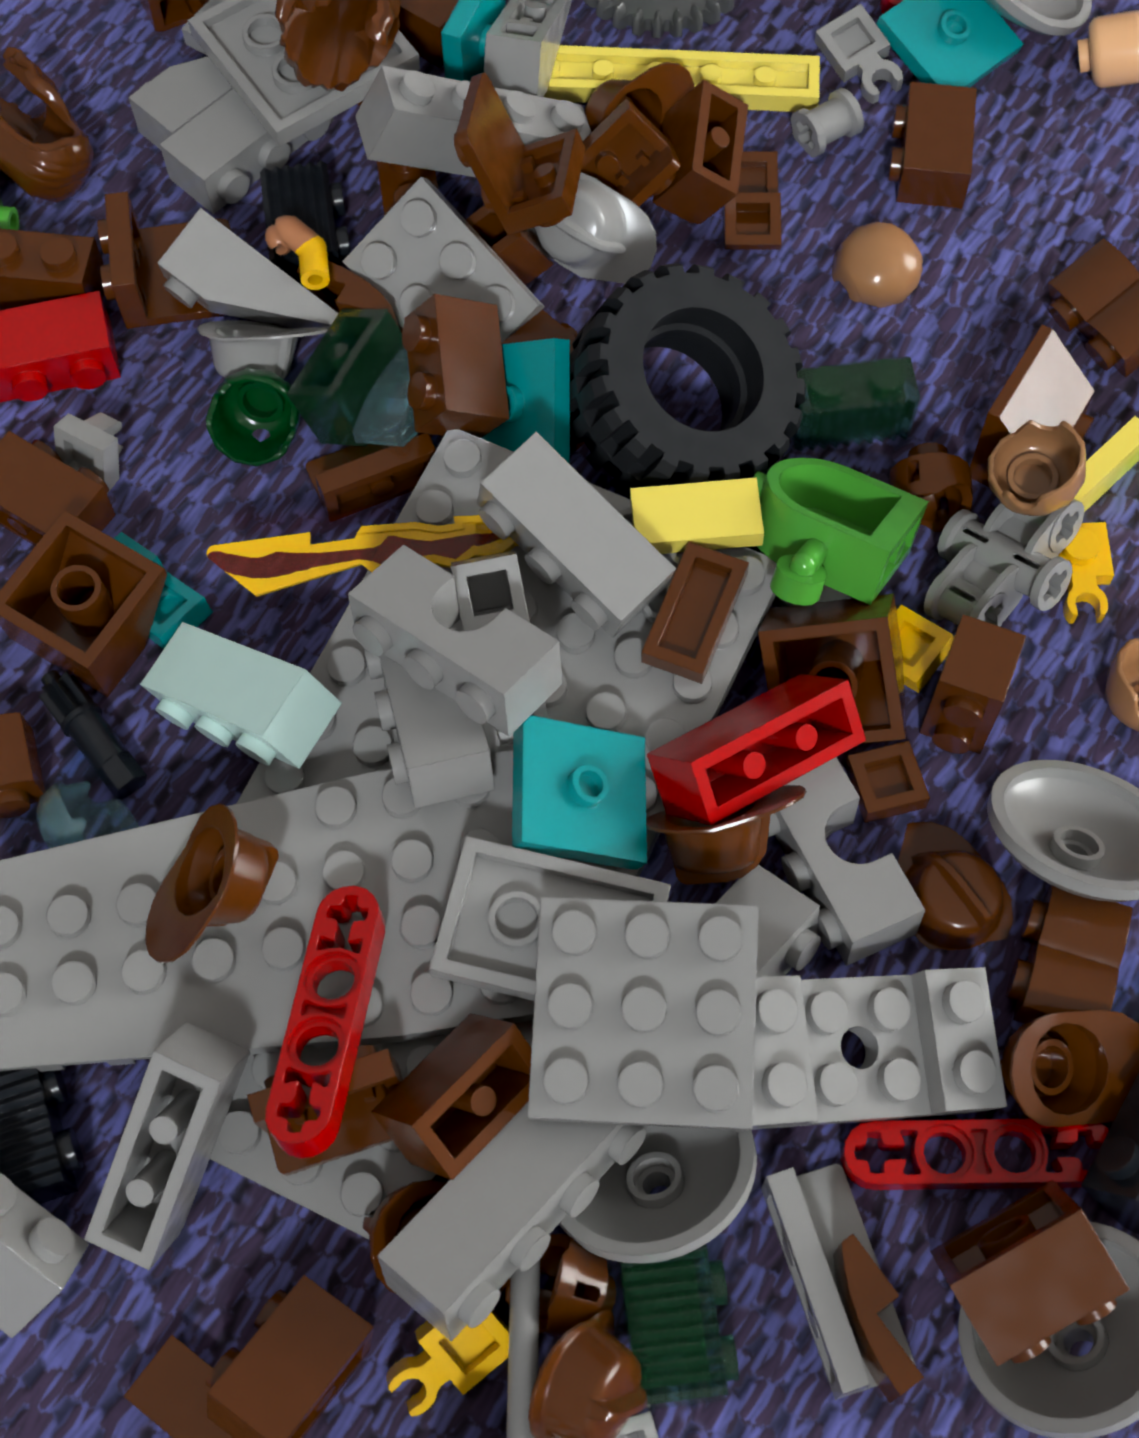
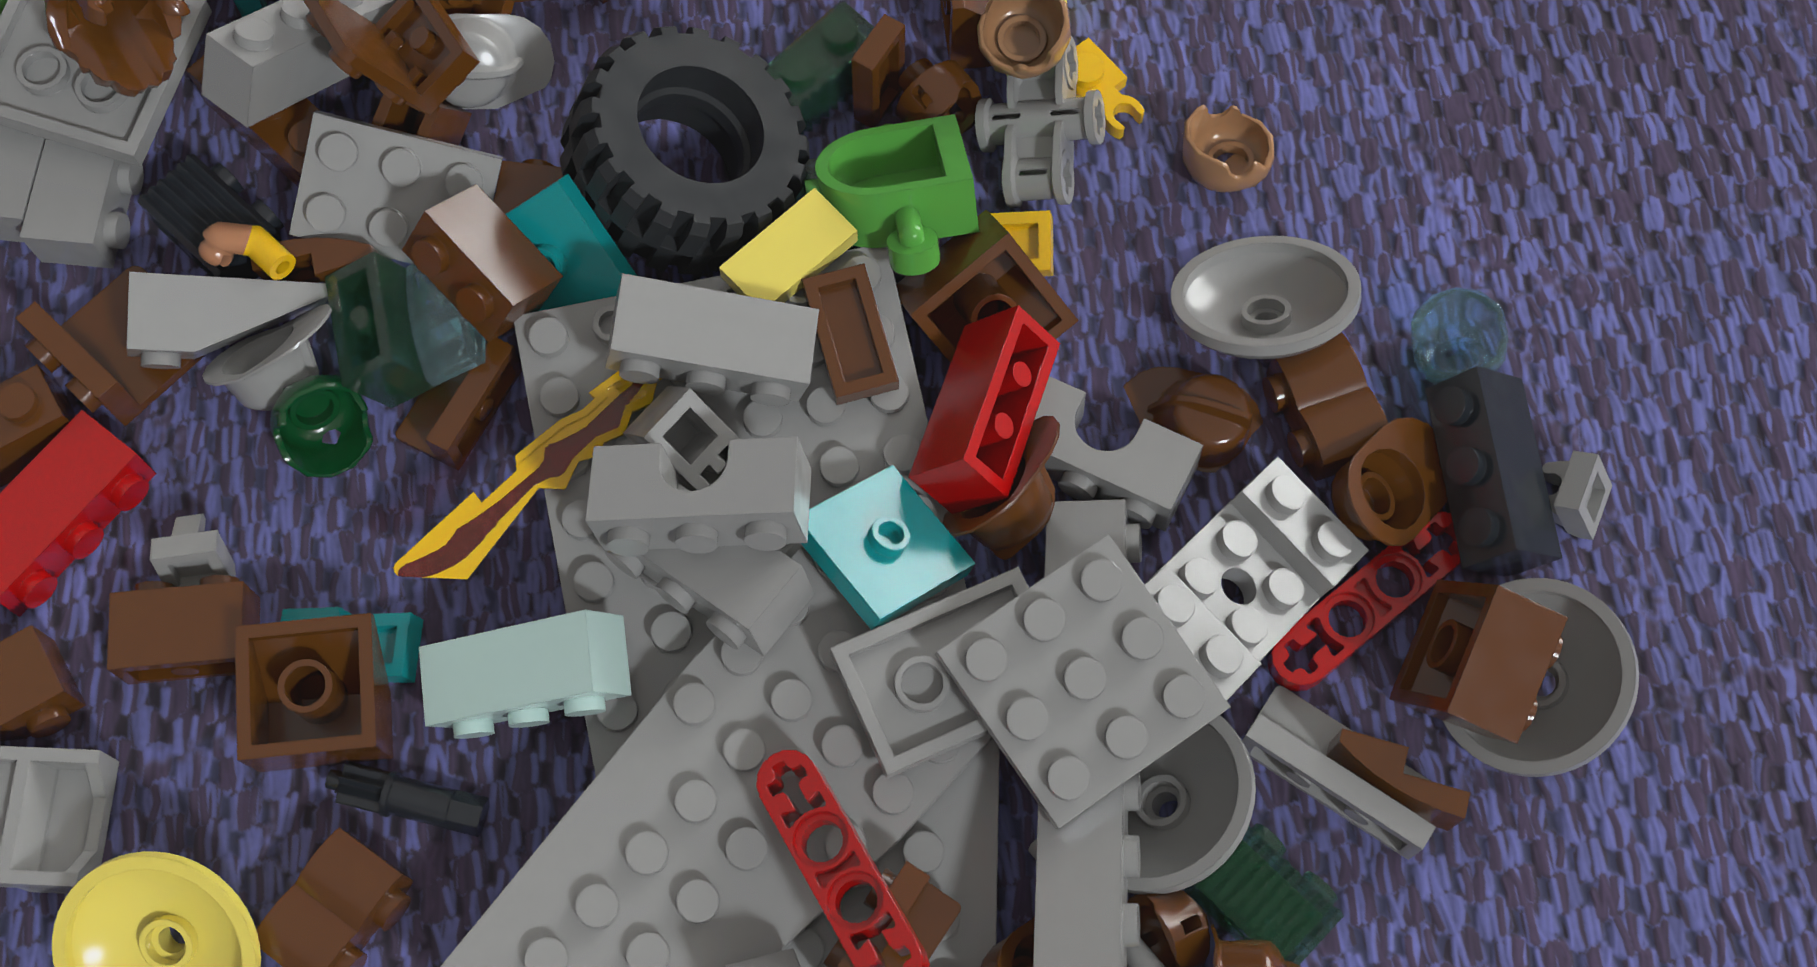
camera: 40 degrees left, 5 degrees up
clear light blue hair [36,781,139,848] -> none
reddish brown piece [145,803,279,963] -> none
reddish brown brick [371,1013,532,1180] -> none
reddish brown plate [845,741,930,823] -> none
reddish brown brick [920,614,1026,754] -> none
none -> reddish brown tile [851,14,905,128]

